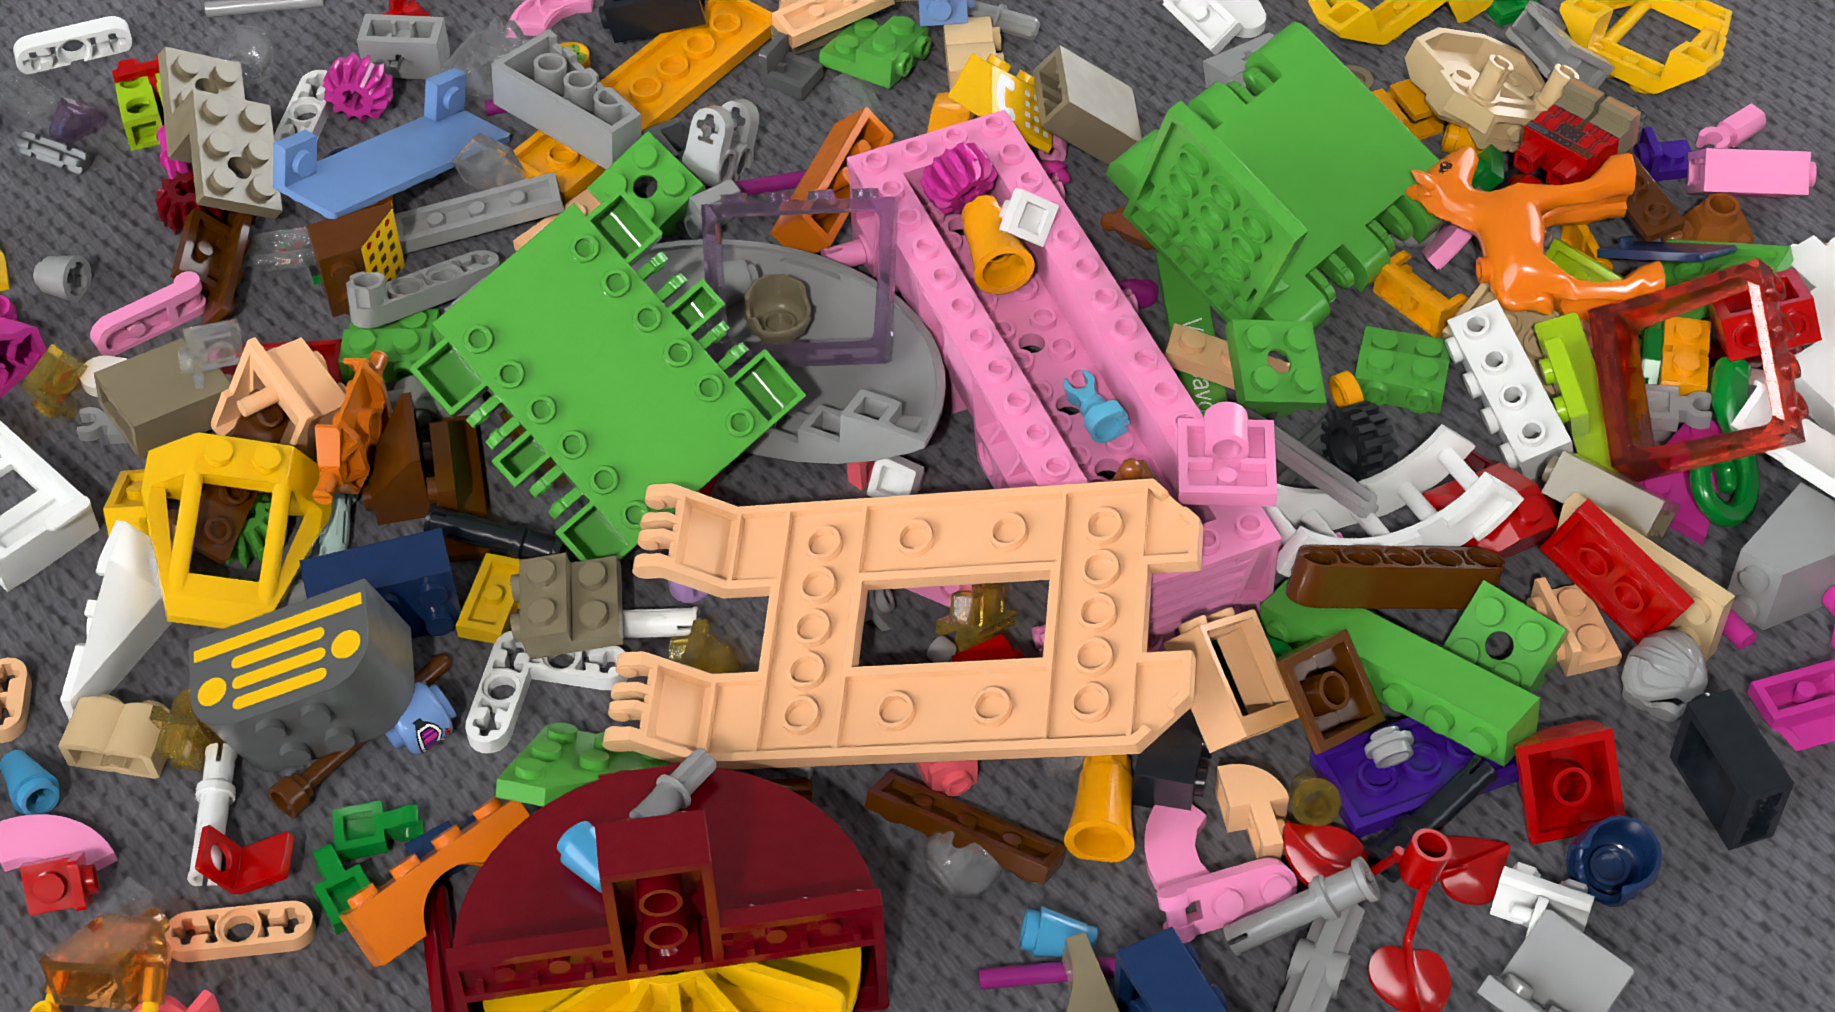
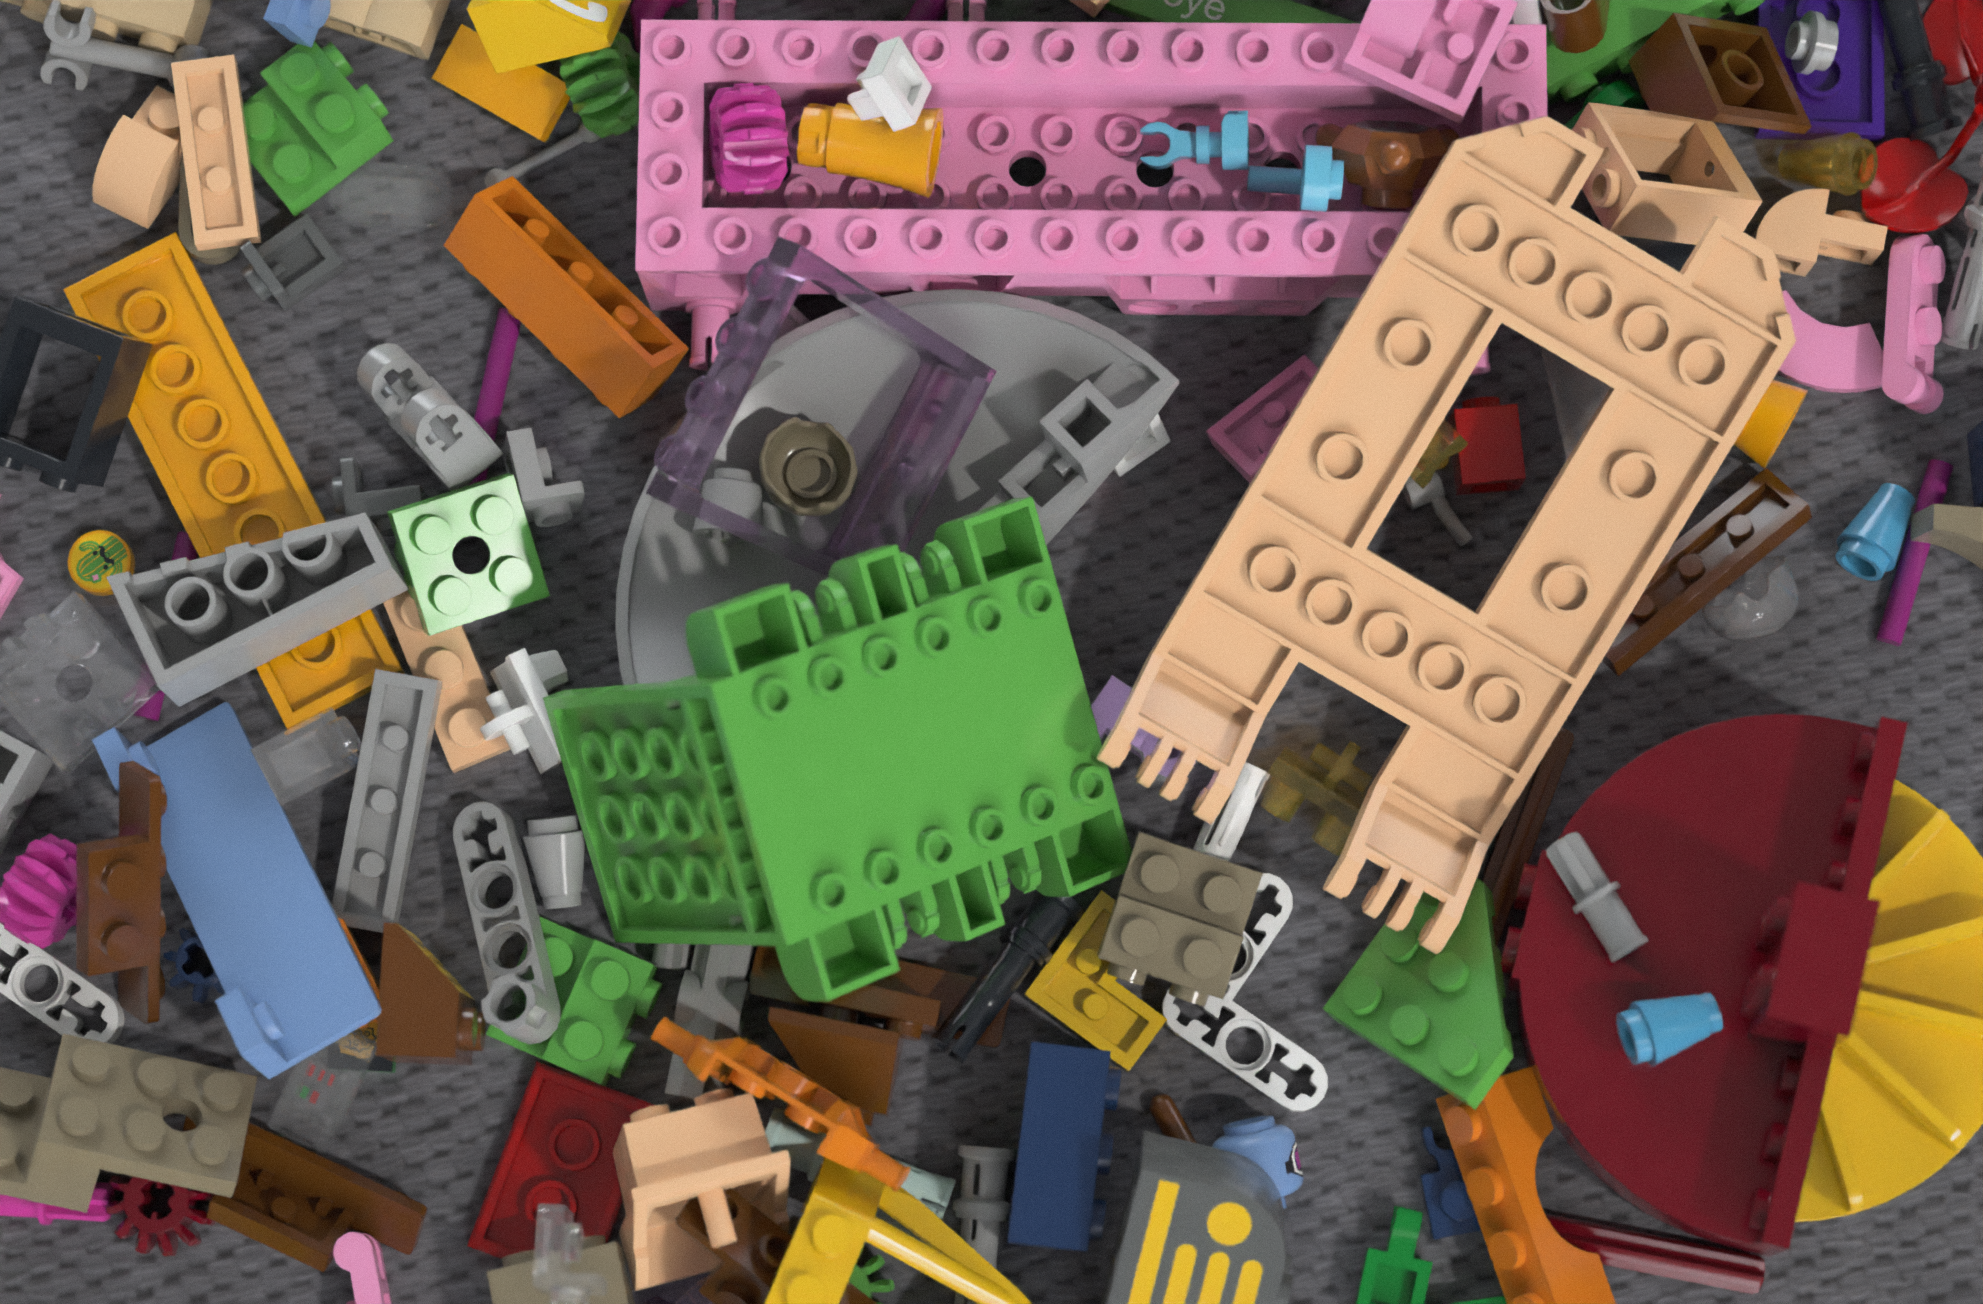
camera: 65 degrees left, 30 degrees up
none -> reddish brown bracket [76,761,167,1024]
none -> medium azure plate [1247,145,1344,212]

